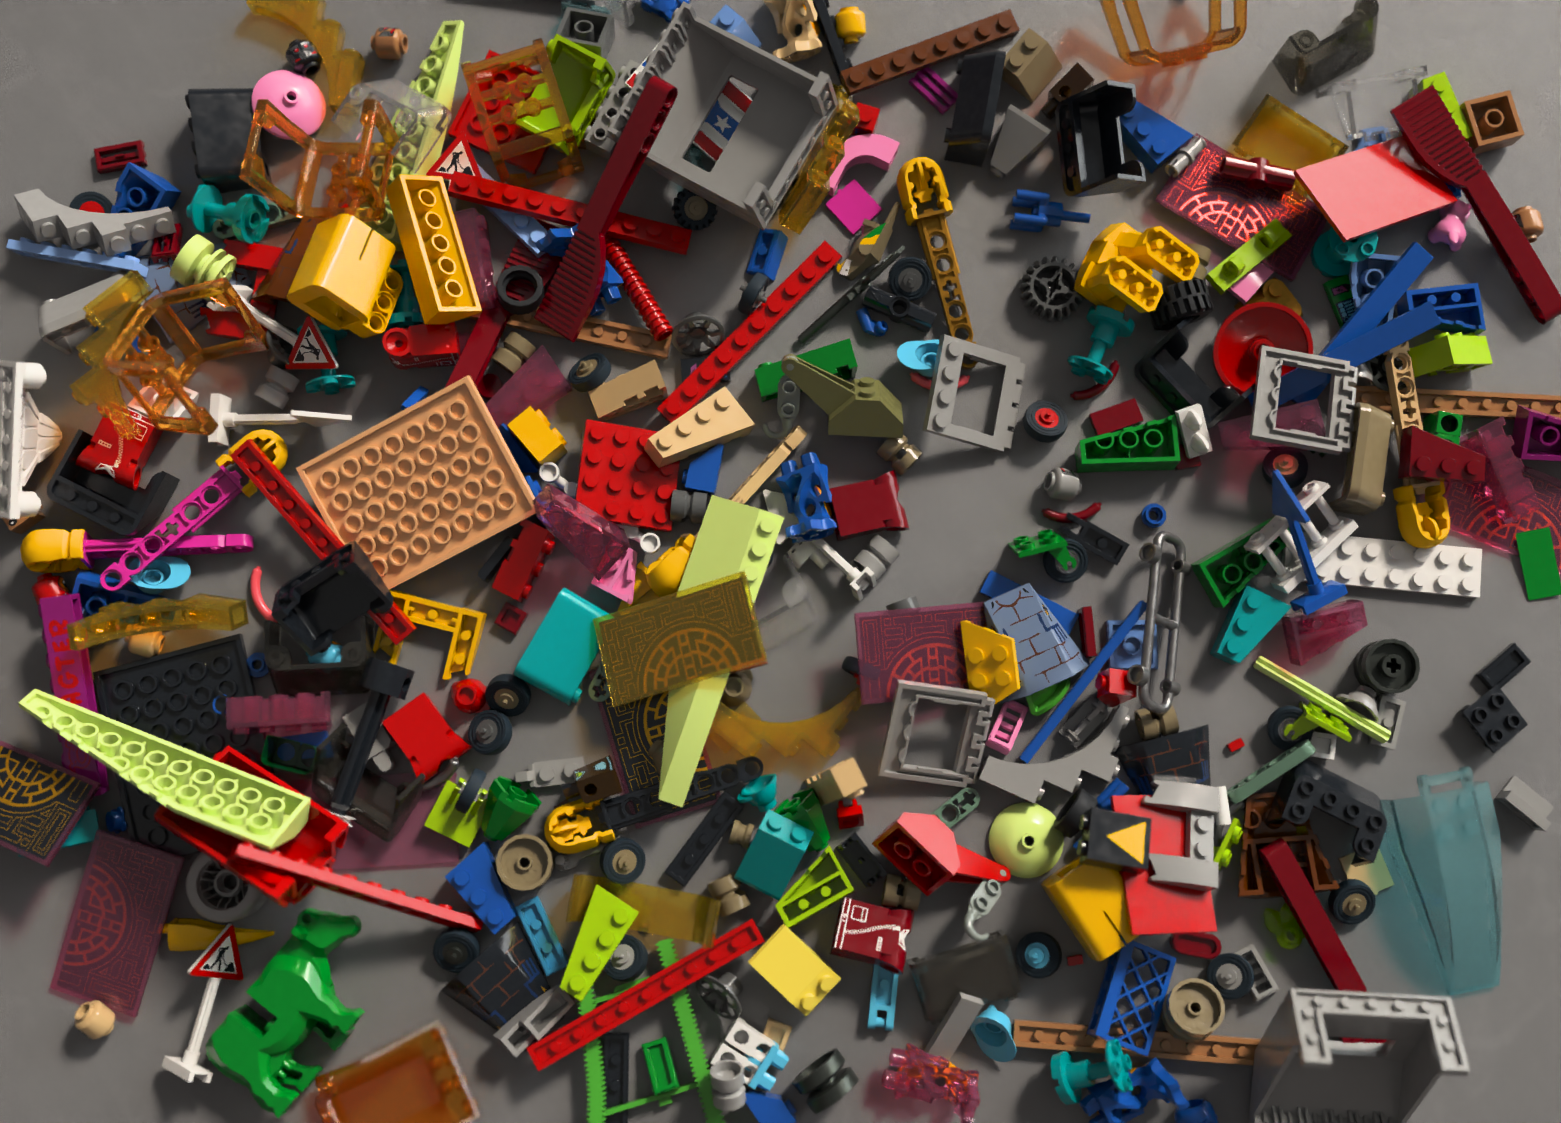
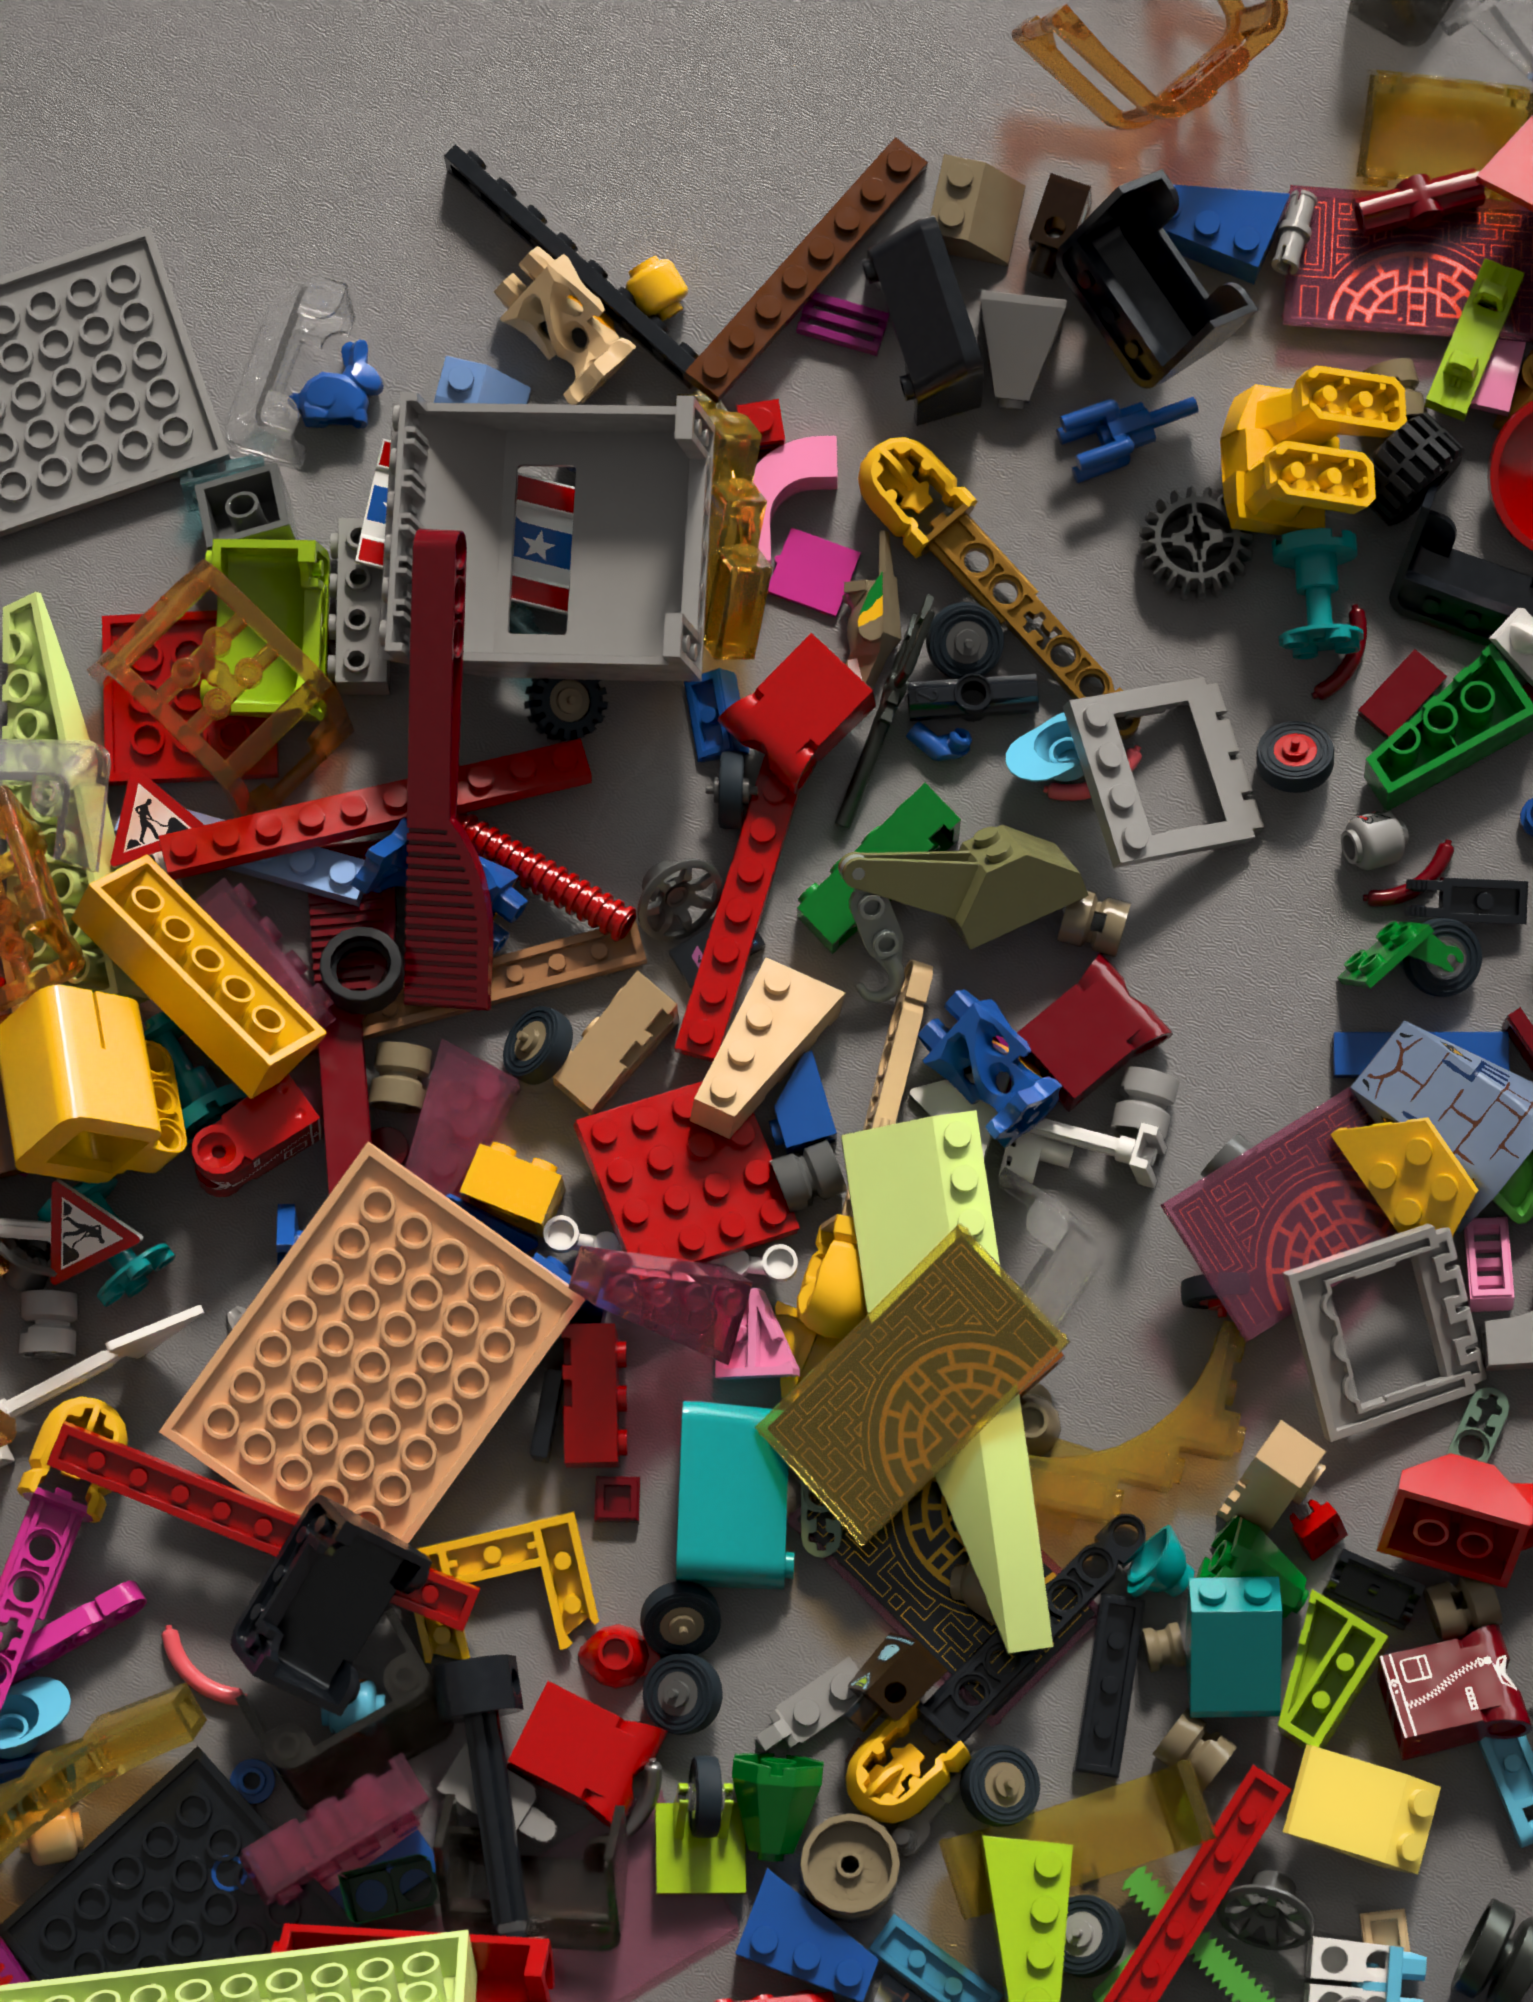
camera: 20 degrees left, 5 degrees down
none -> red piece [717,633,876,794]

